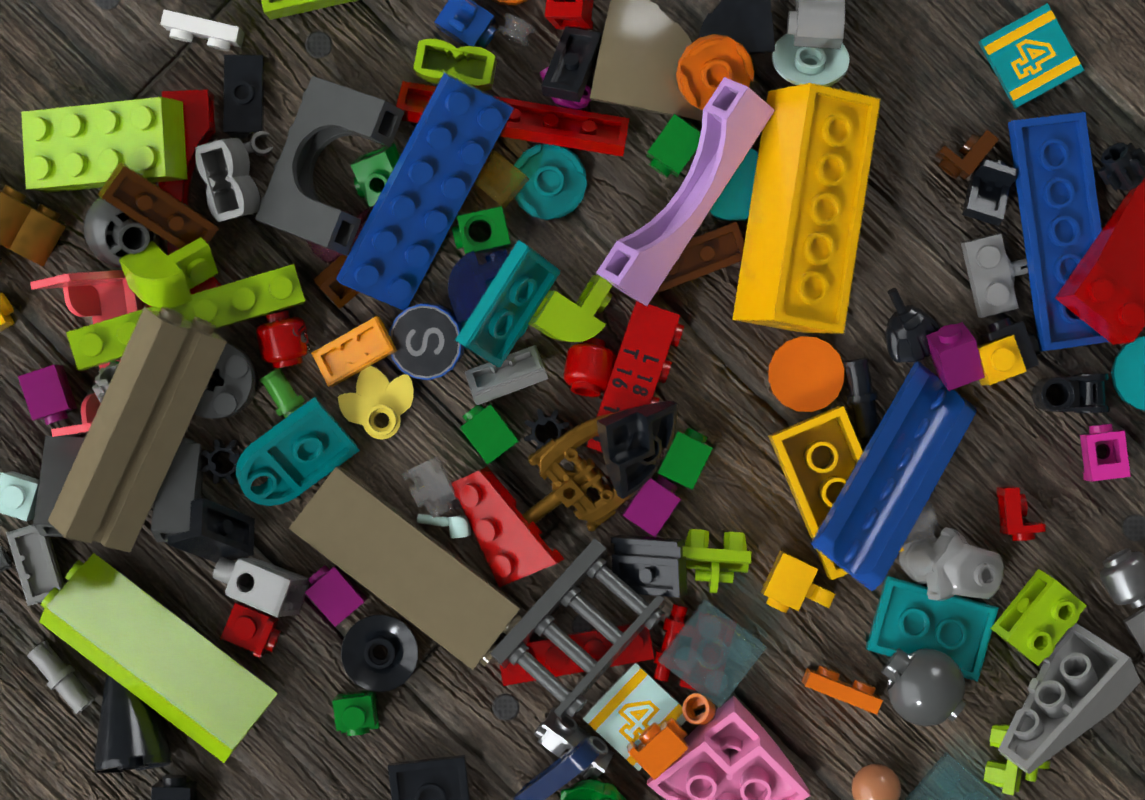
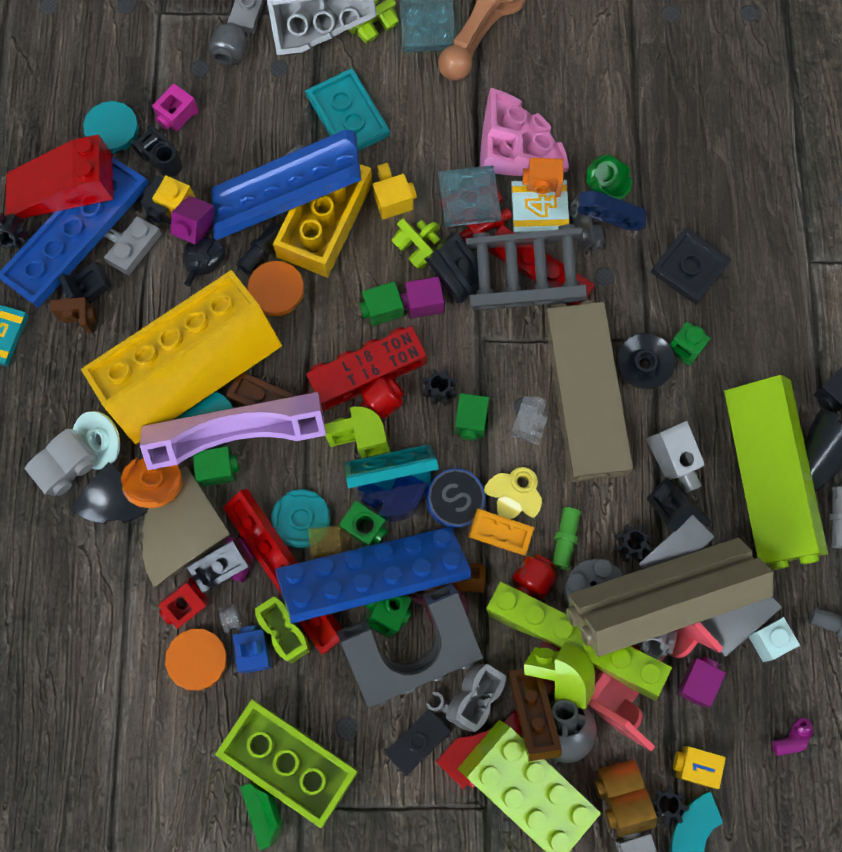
camera: 135 degrees left, 15 degrees down
light grey plate [6,525,65,606] -> none
white plate [160,9,245,51] -> none
red bracket [221,602,281,658] -> none
teal tile [236,397,360,506] -> none
magenta brick [305,565,368,627] -> none
light aqua hand [417,513,471,538] -> none
red wing [451,467,564,587] -> none
light grey plate [465,345,549,405] -> none
pearl gold bar [522,411,656,532] -> none
black brick [597,400,678,499] -> none
orange hinge [682,693,716,725] -> none
orange plate [801,665,883,715] -> none
dark grey brick [881,648,966,727] -> none
light grey head [899,527,1004,601] -> none
lime brick [990,569,1087,666] -> none
red bracket [996,486,1046,541] -> none

